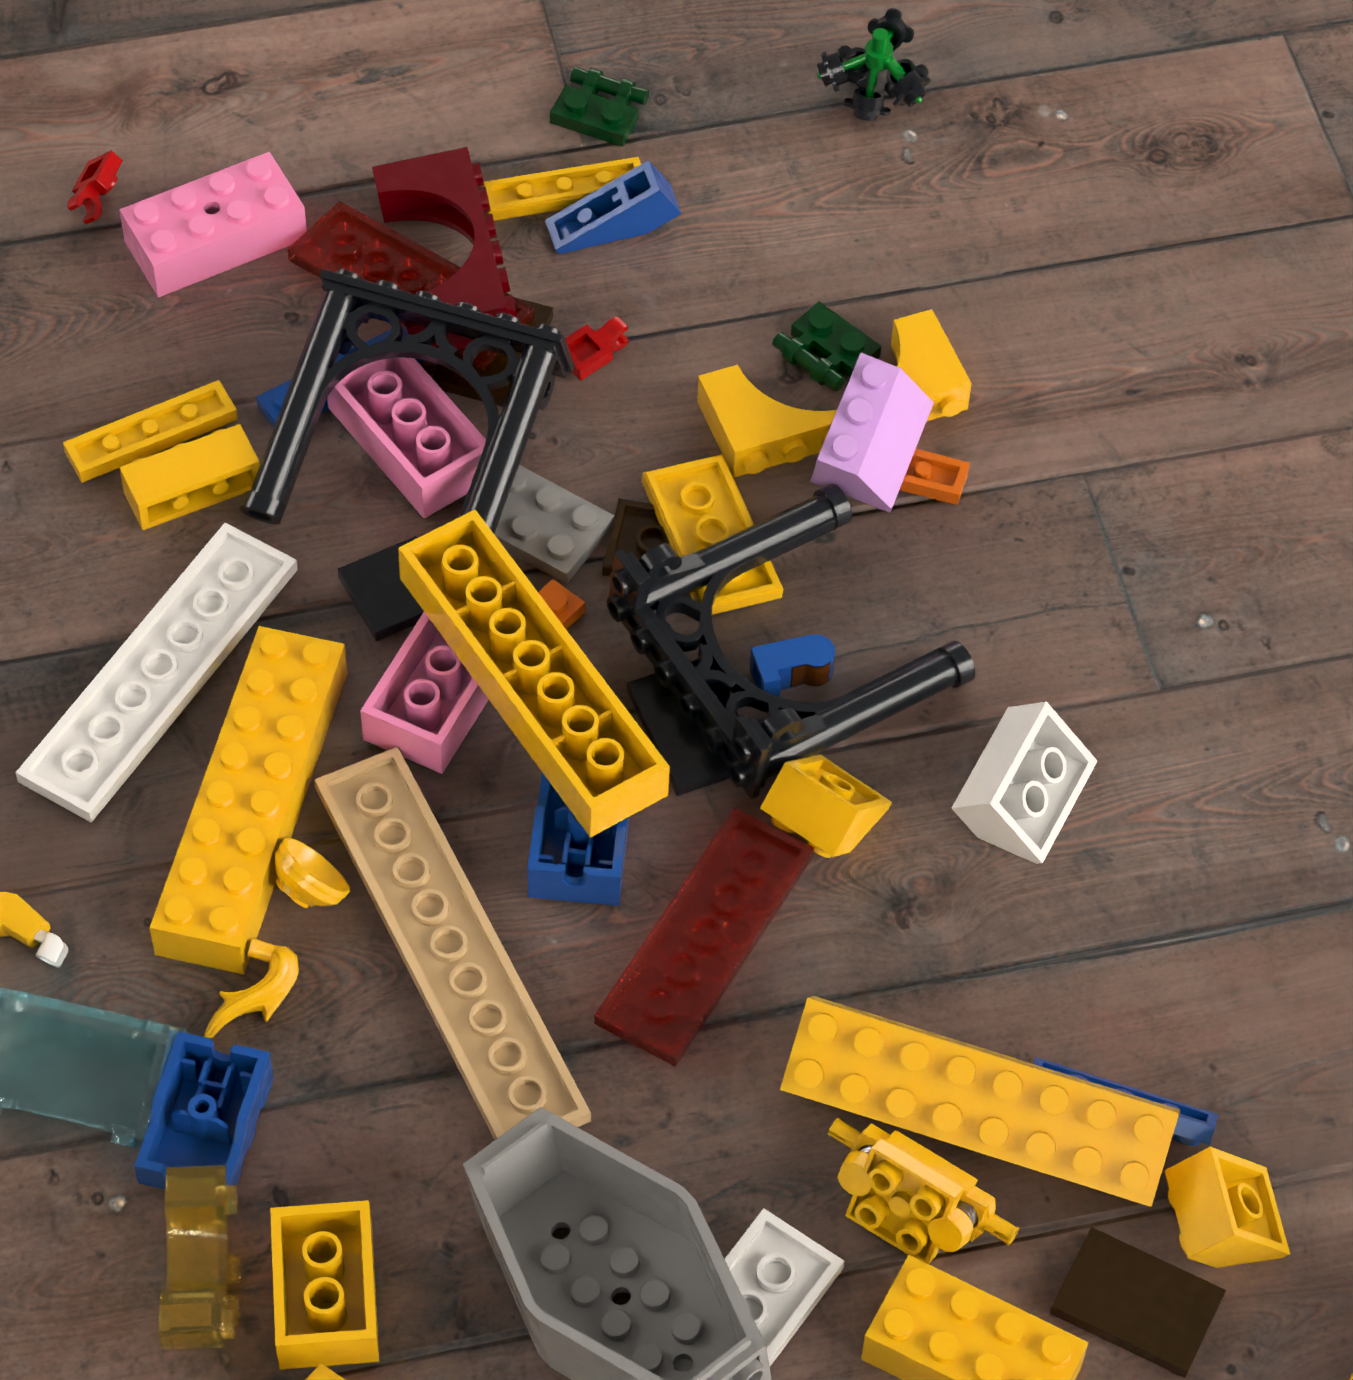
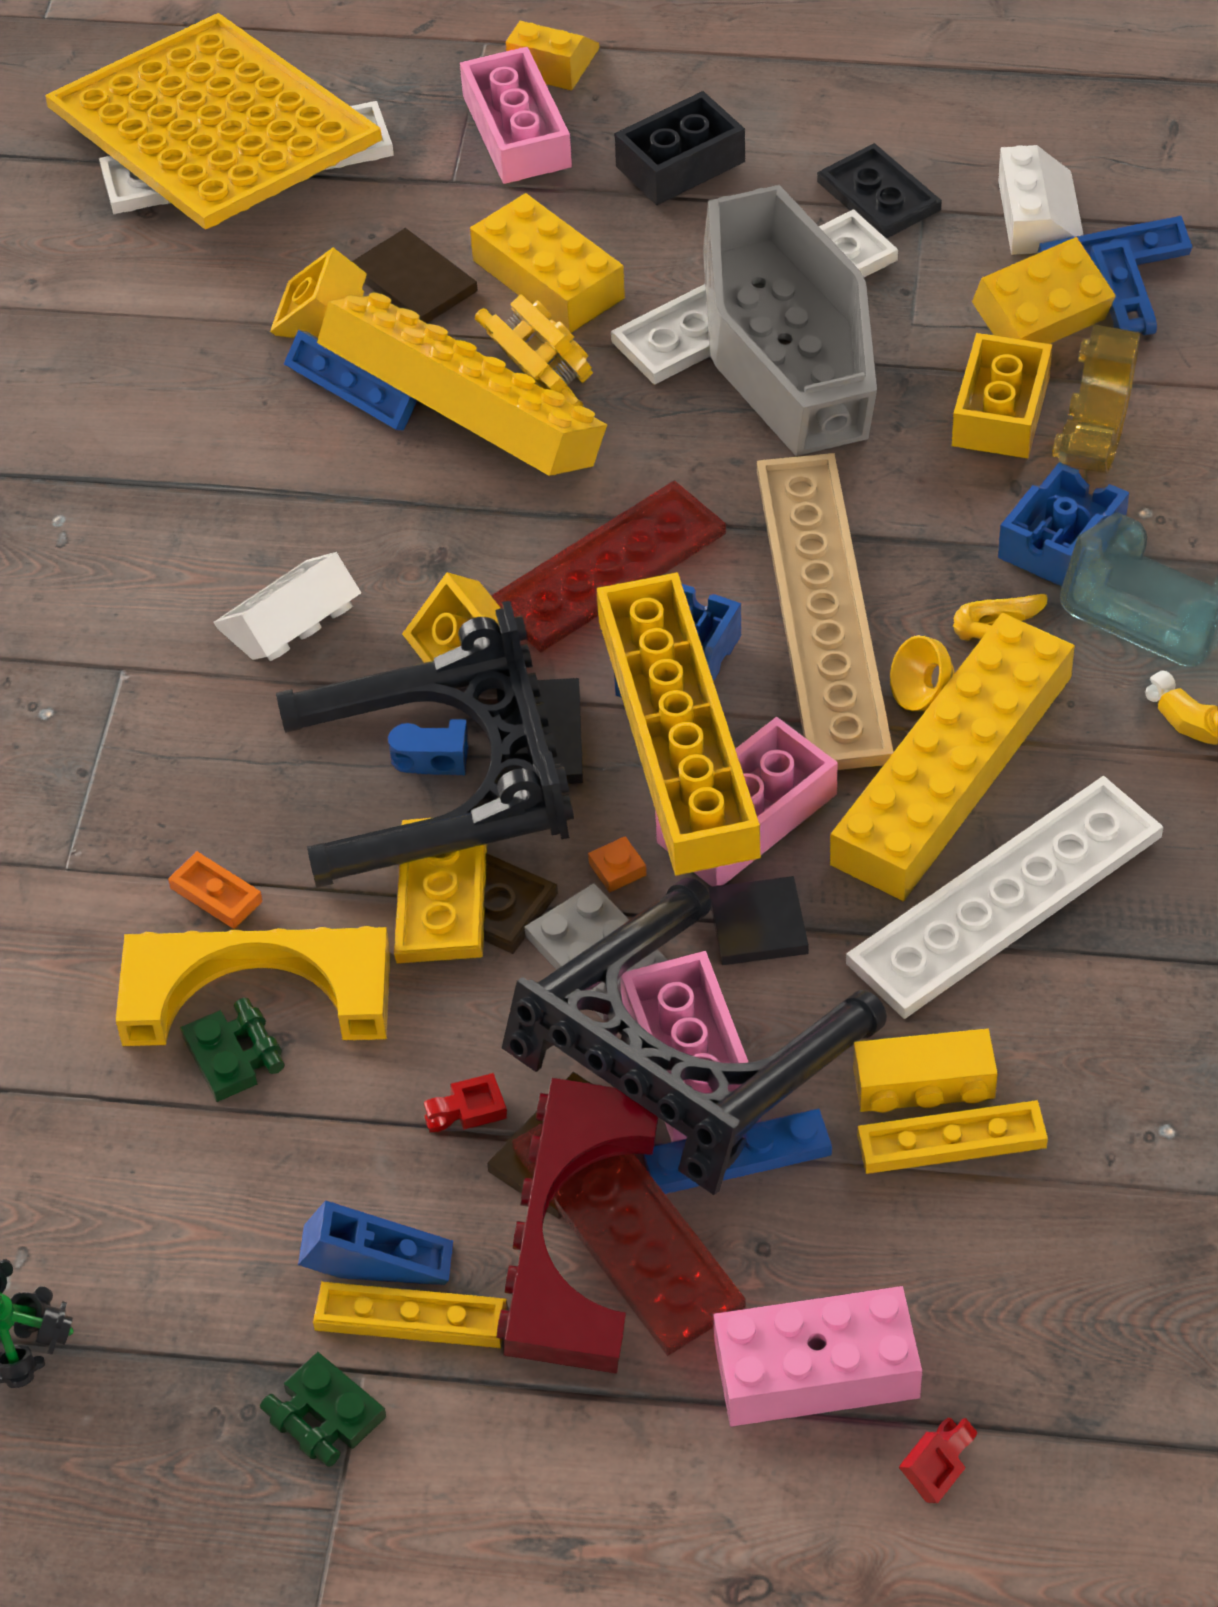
camera: 155 degrees left, 5 degrees down
lavender slope [810,353,934,513] -> none

